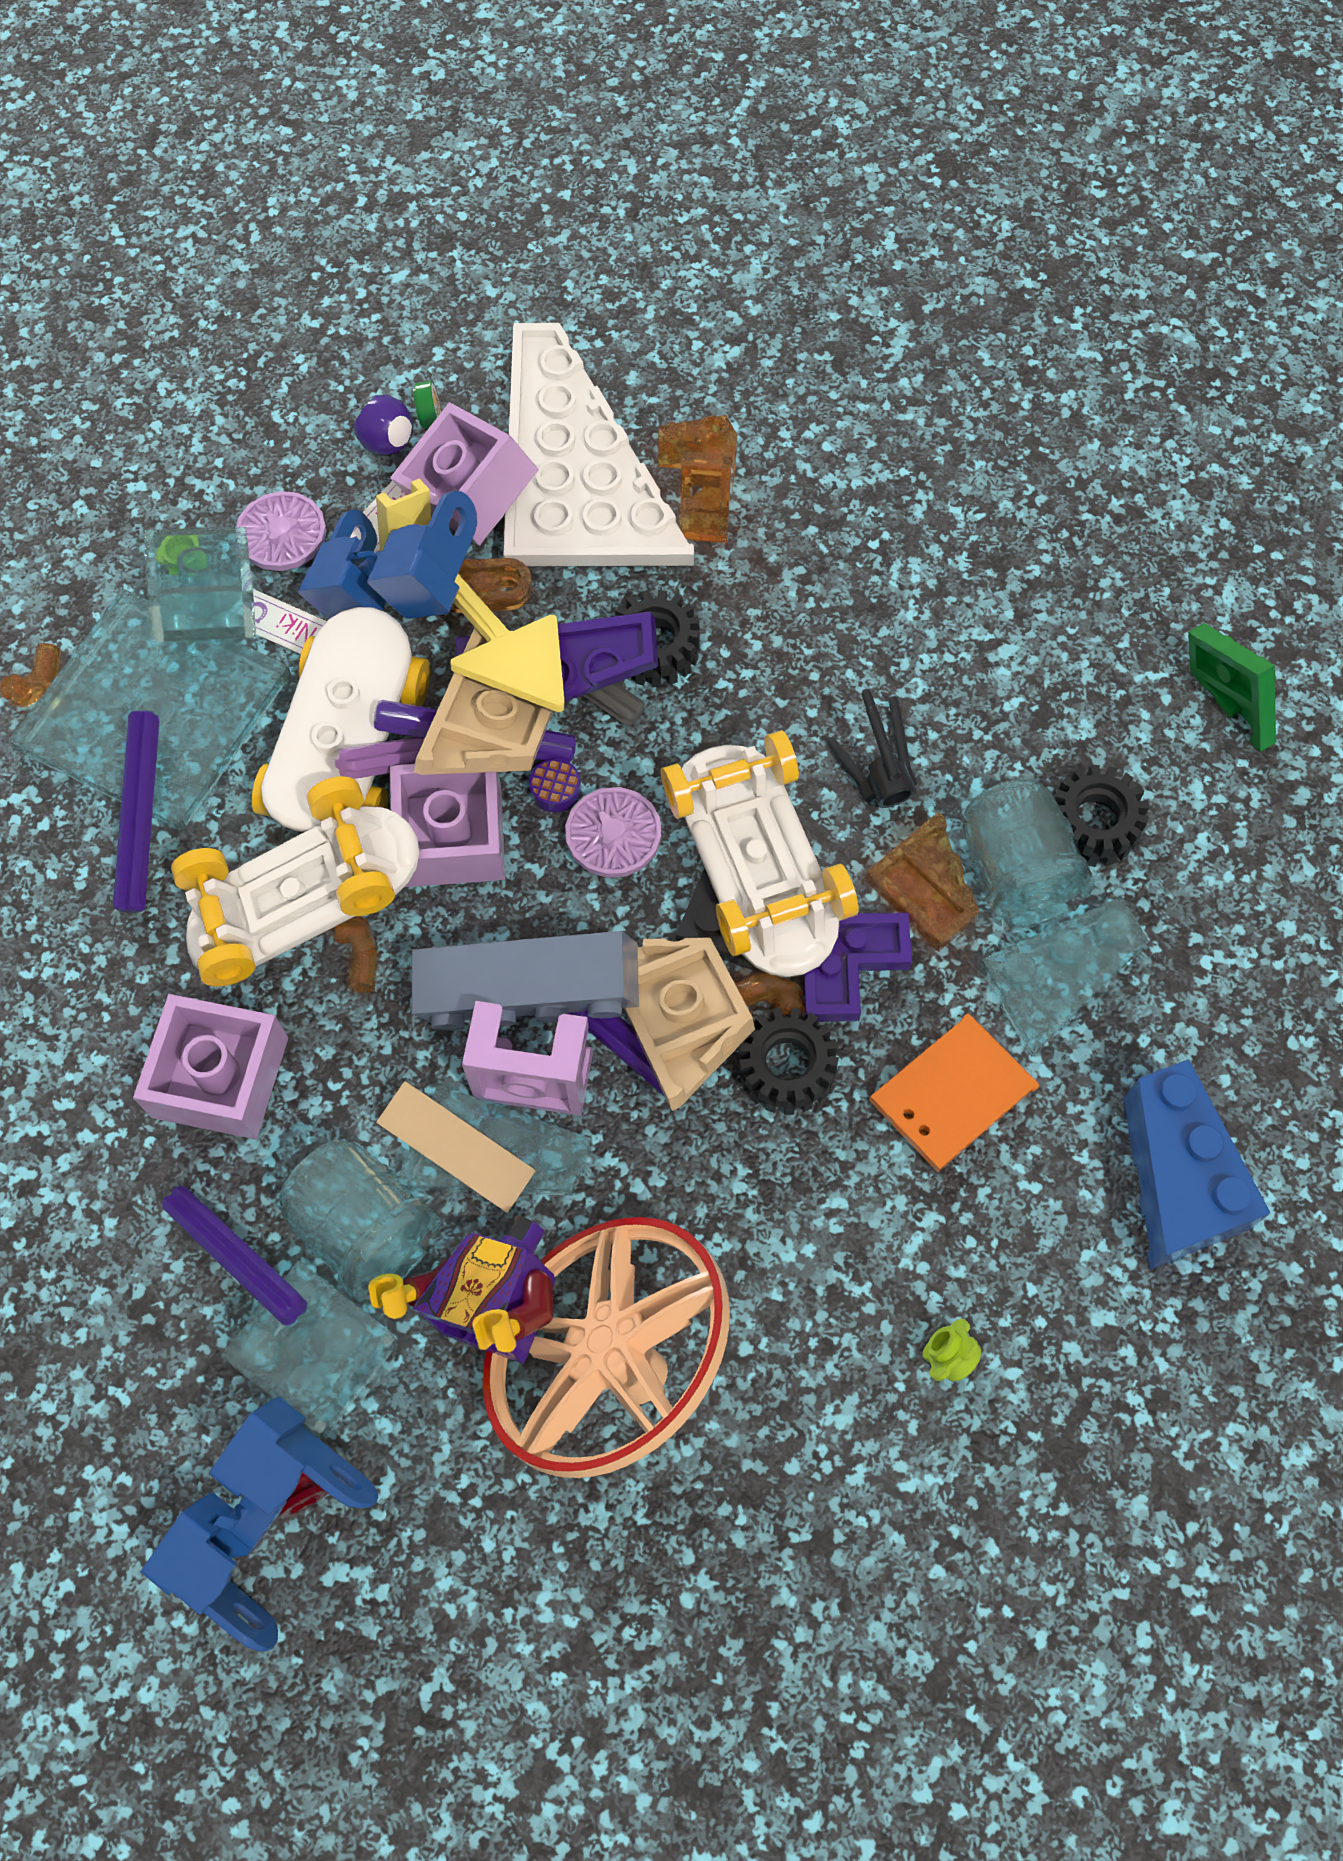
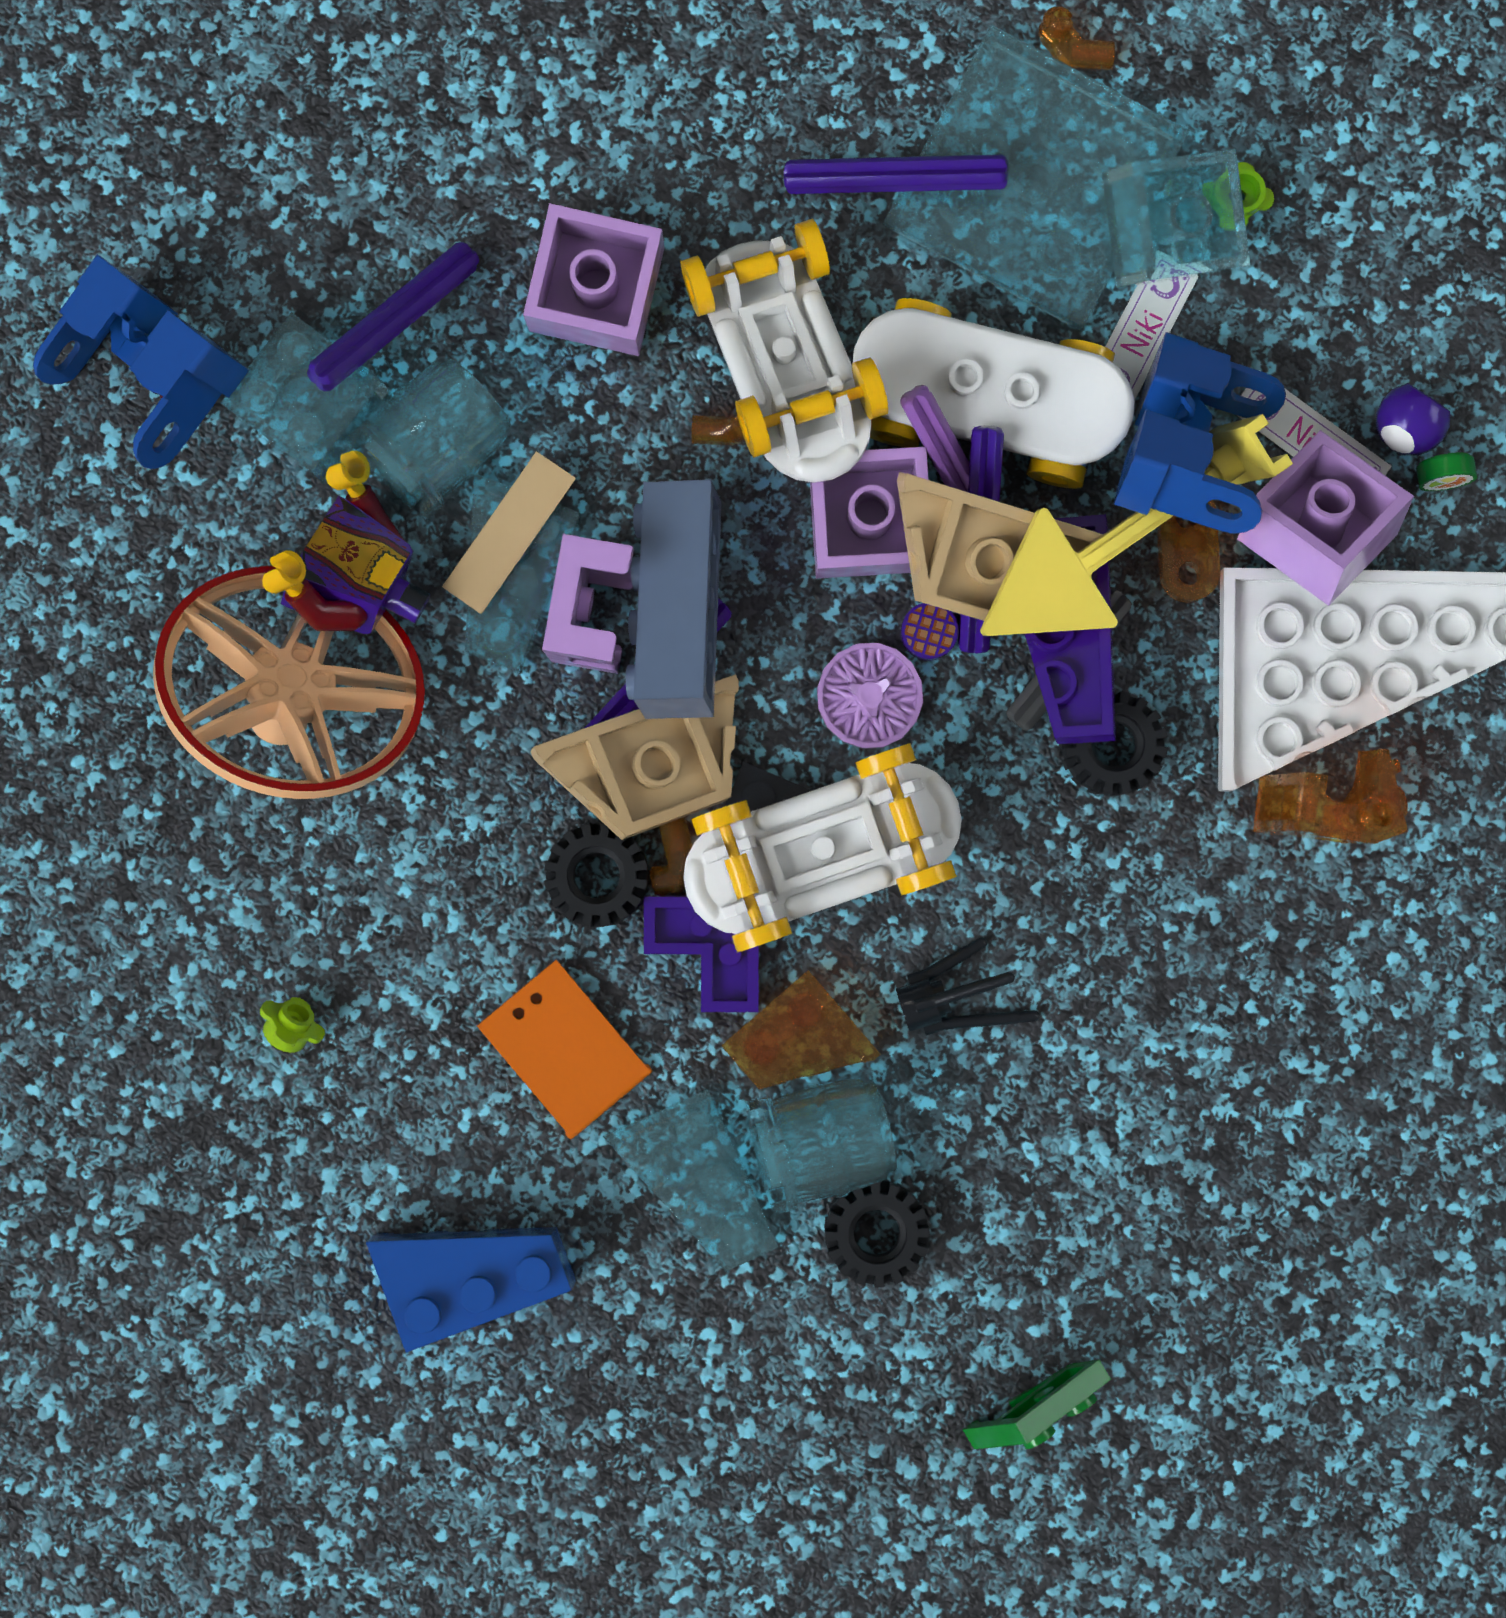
camera: 90 degrees right, 20 degrees up
lavender wheel [235,491,327,571] -> none

